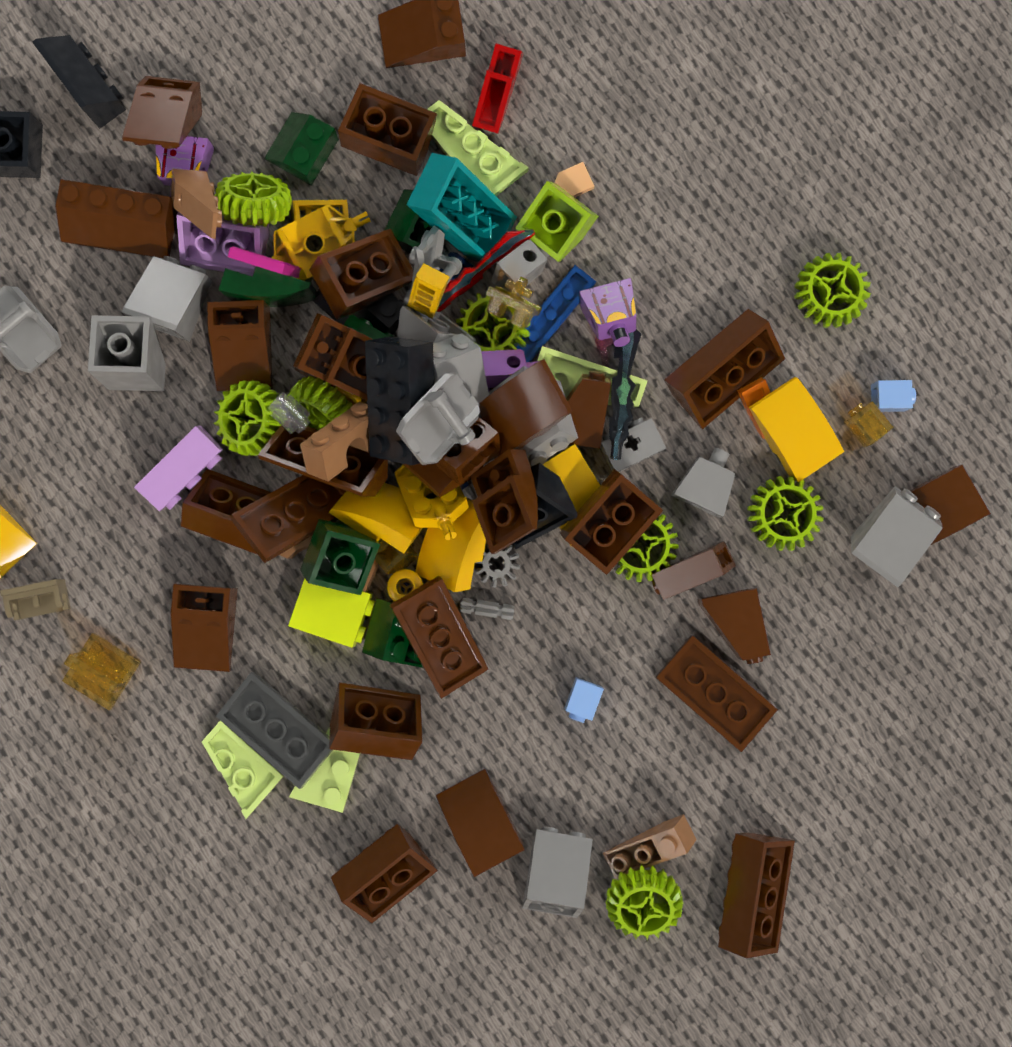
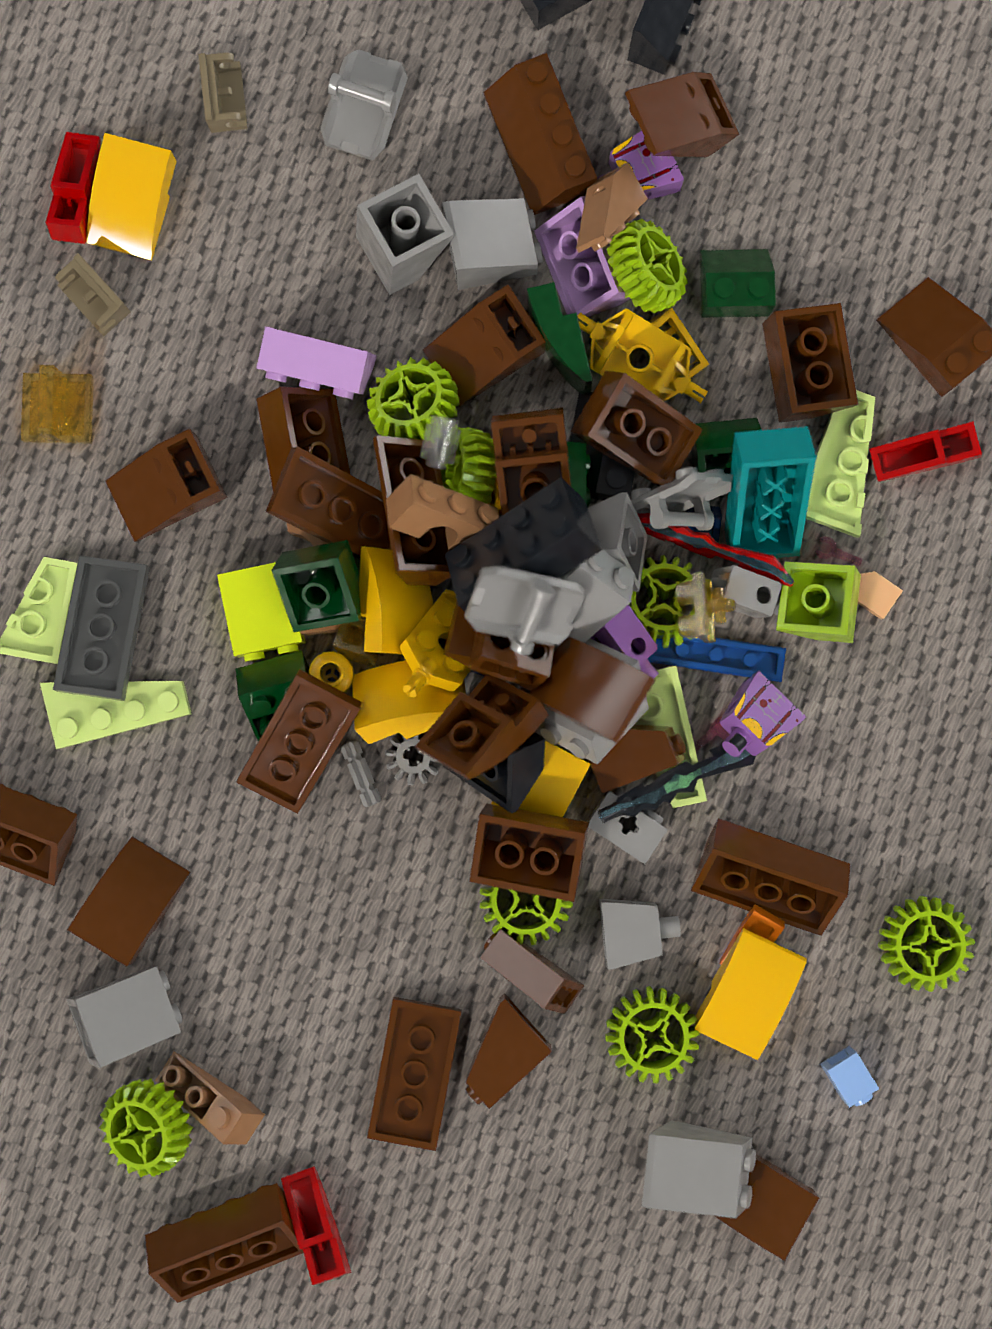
camera: 60 degrees right, 0 degrees up
dark pink tile [228,246,301,278] -> none
reddish brown slope [329,682,422,760] -> none
yellow slope [407,263,450,319] -> none
light blue brick [564,677,604,723] -> none
clear yellow brick [844,401,894,448] -> none
none -> red slope [281,1166,351,1286]
none -> clear pink hand [815,536,862,566]

